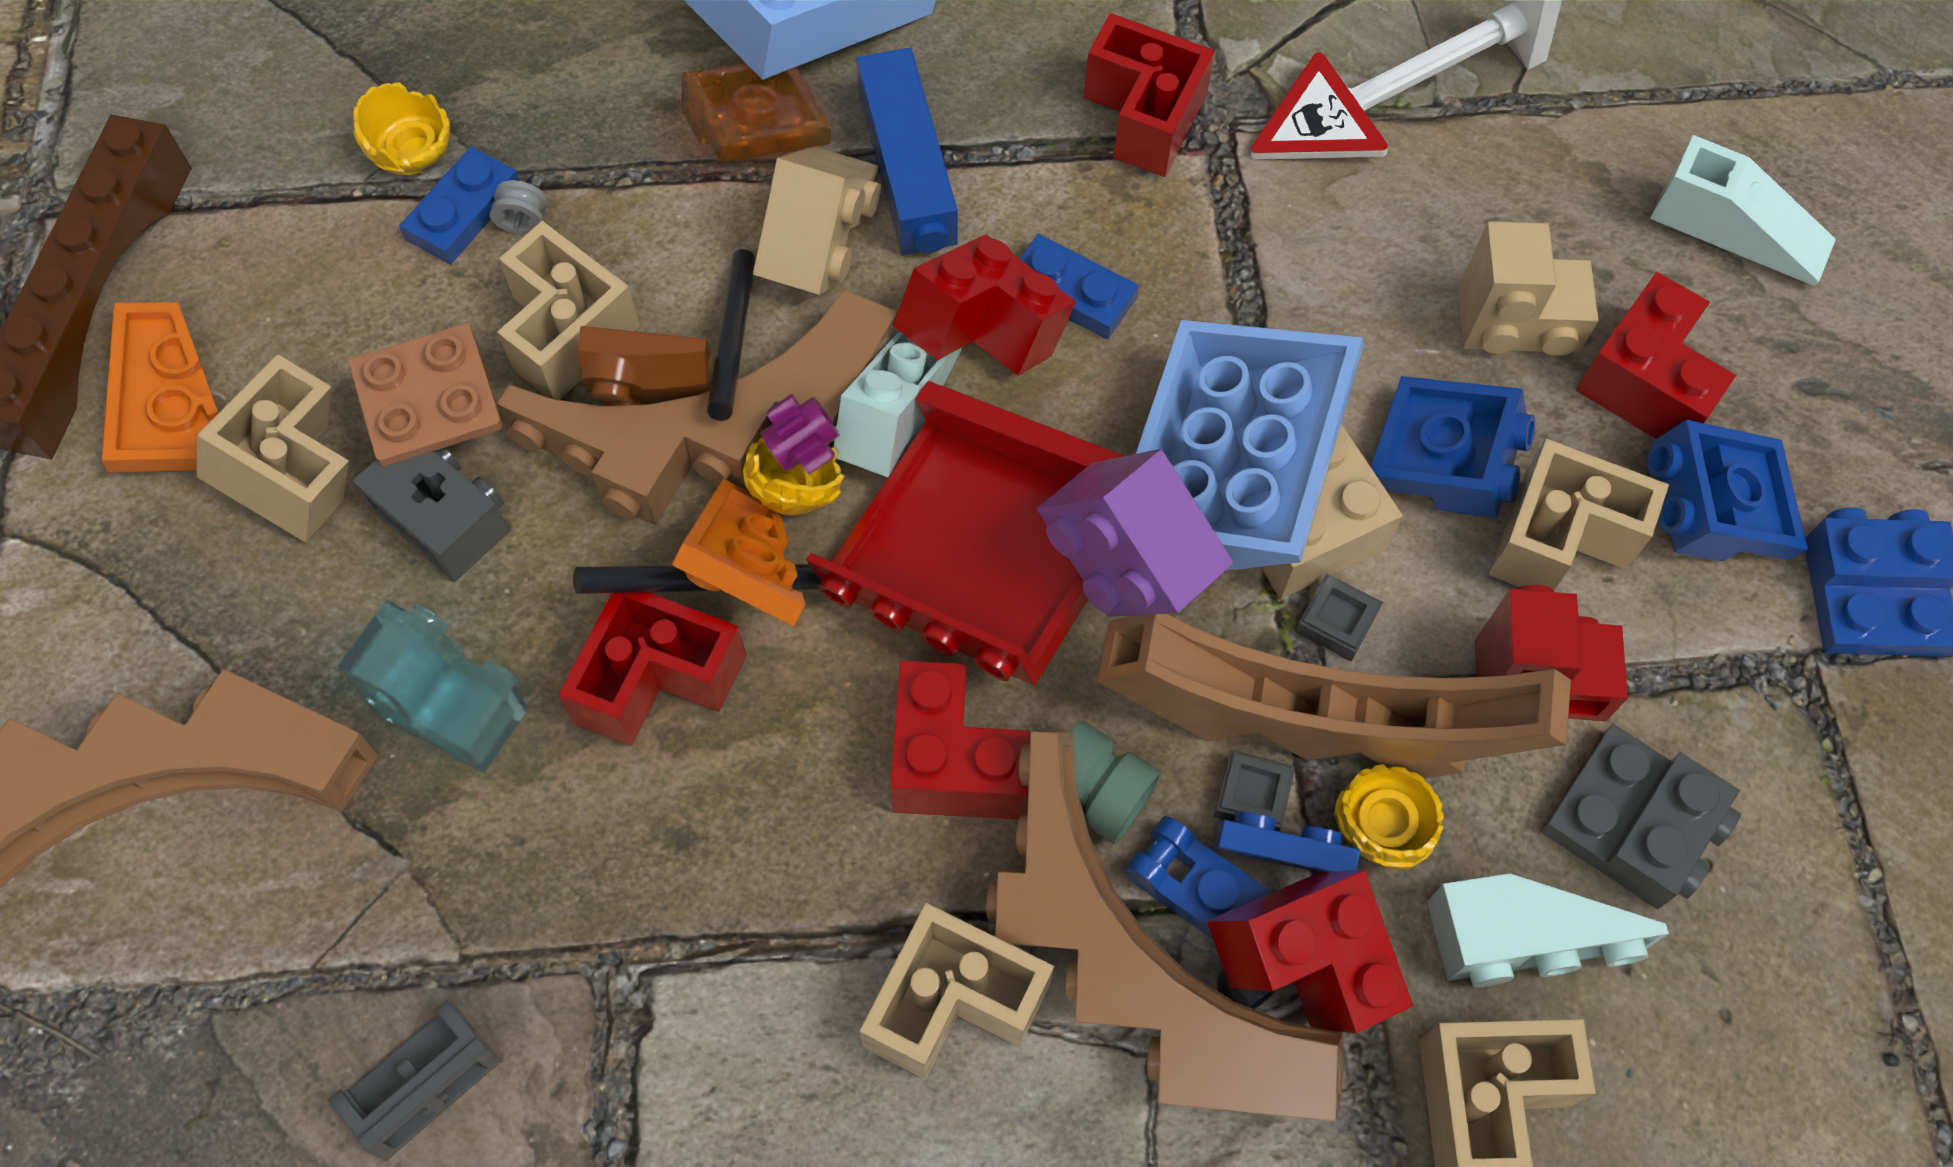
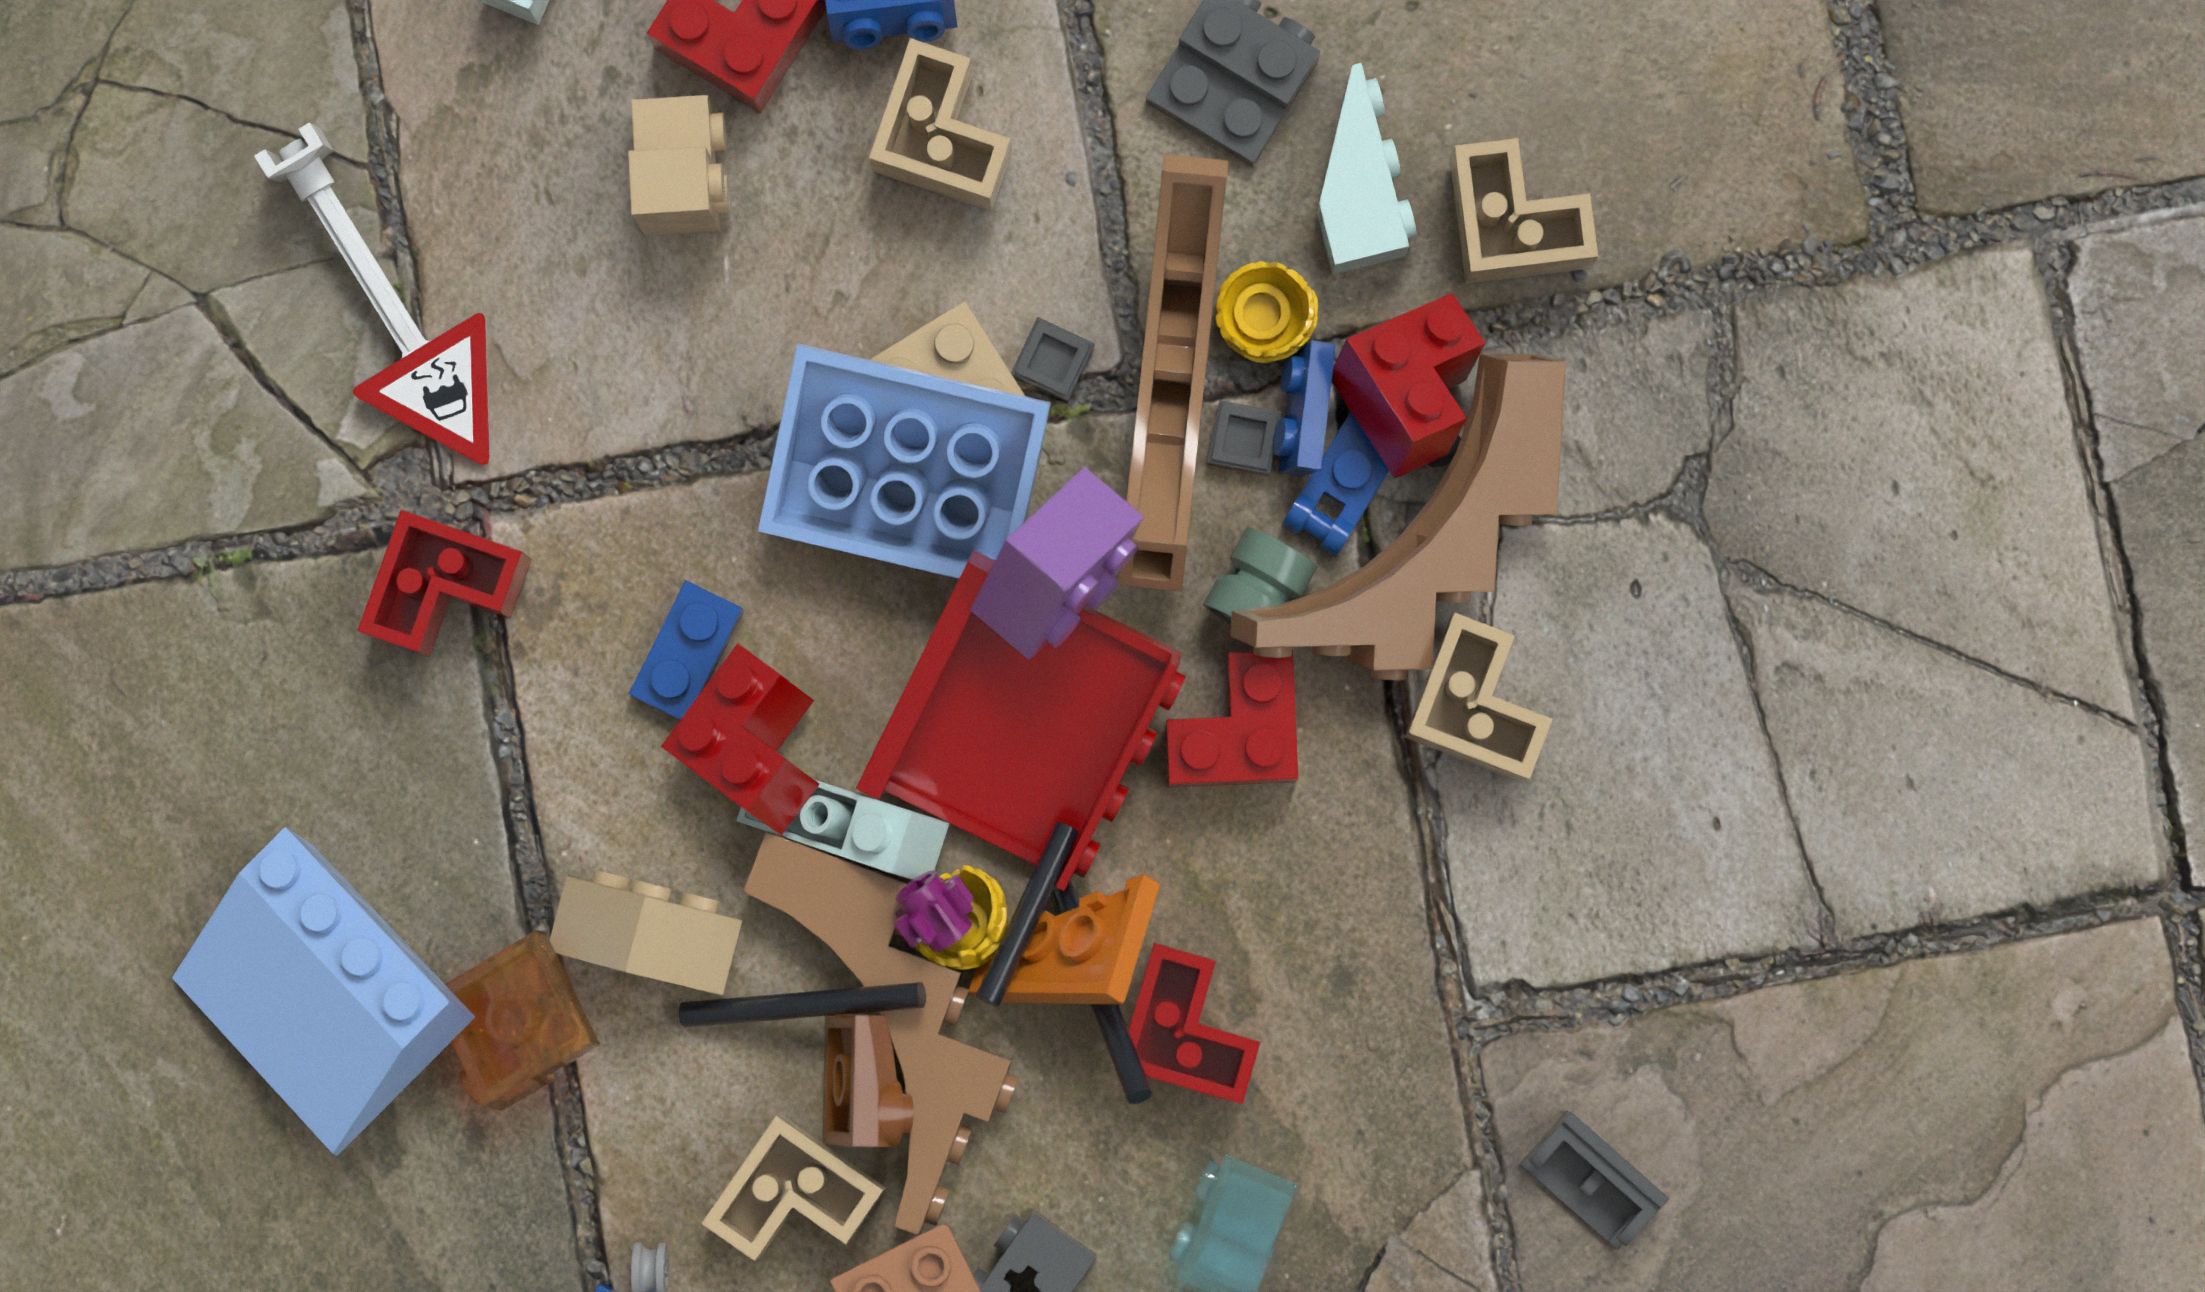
camera: 90 degrees left, 20 degrees up
blue brick [856,47,958,255] -> none
blue plate [1371,376,1535,519] -> none
red brick [1475,585,1628,722] -> none
none -> black bar [975,822,1079,1007]

